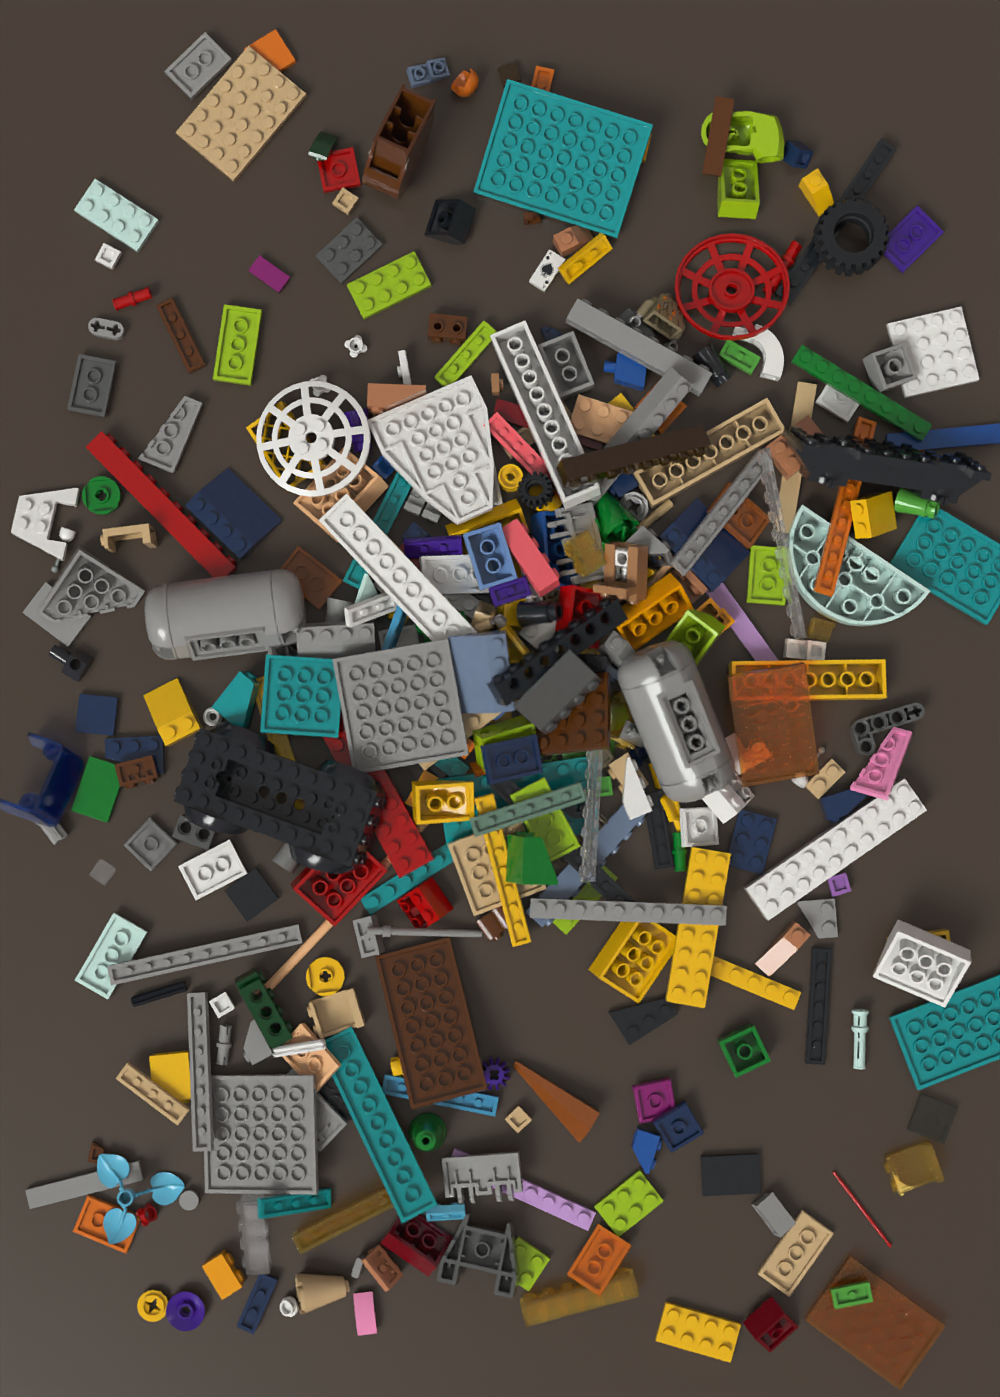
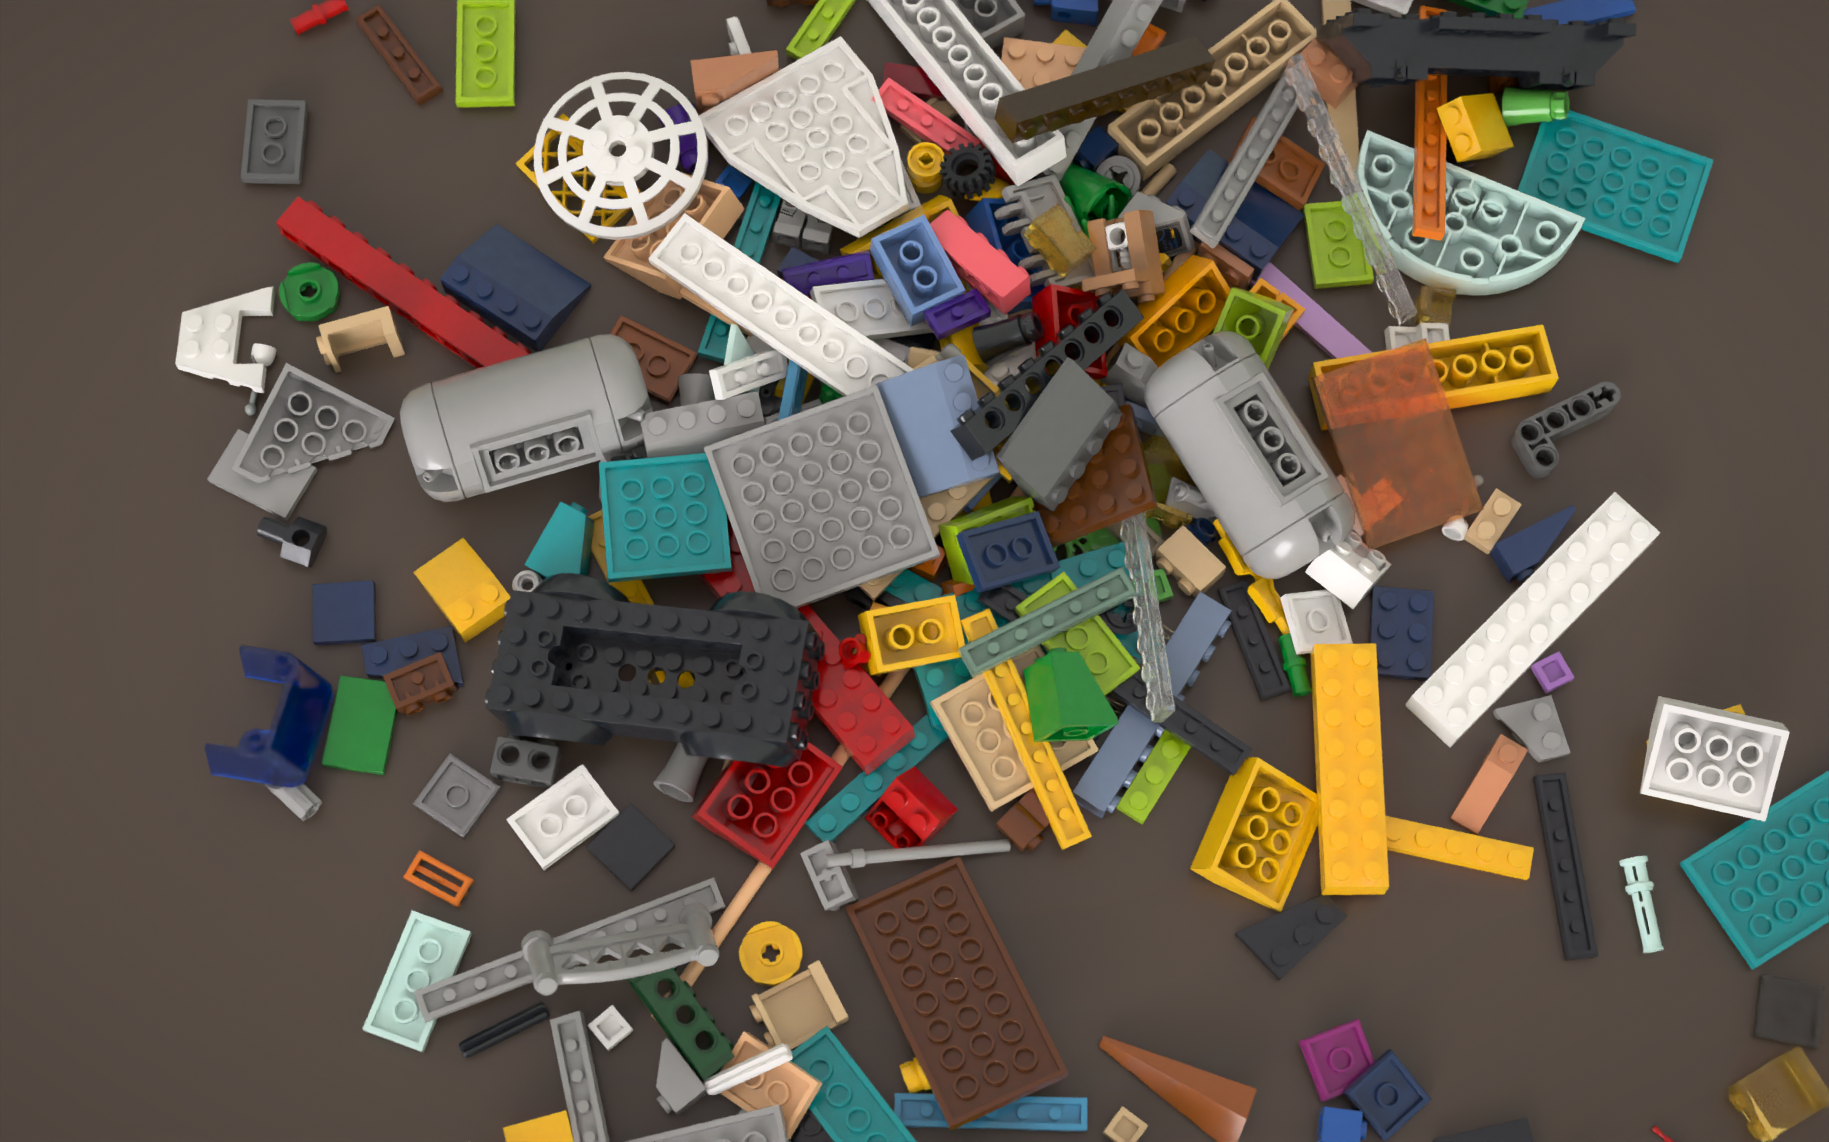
camera: 10 degrees left, 15 degrees down
light grey beam [88,318,125,340] -> none
clear tile [89,859,117,886] -> none
light grey wing [138,396,203,474] -> none
light grey pin [216,1024,232,1065] -> none
white plate [310,375,330,397] -> none
white plate [345,335,367,358] -> none
dark purple gear [482,1057,510,1090] -> none
medium nougat plate [491,373,503,396] -> none
light grey plate [530,898,727,925] -> none
white slope [622,757,654,820] -> none
green brick [716,1023,771,1078] -> none
bright pink wing [850,727,912,801] -> none
none -> orange tile [403,850,475,908]
none -> light grey piece [521,903,719,995]
none -> red plate [839,634,871,669]

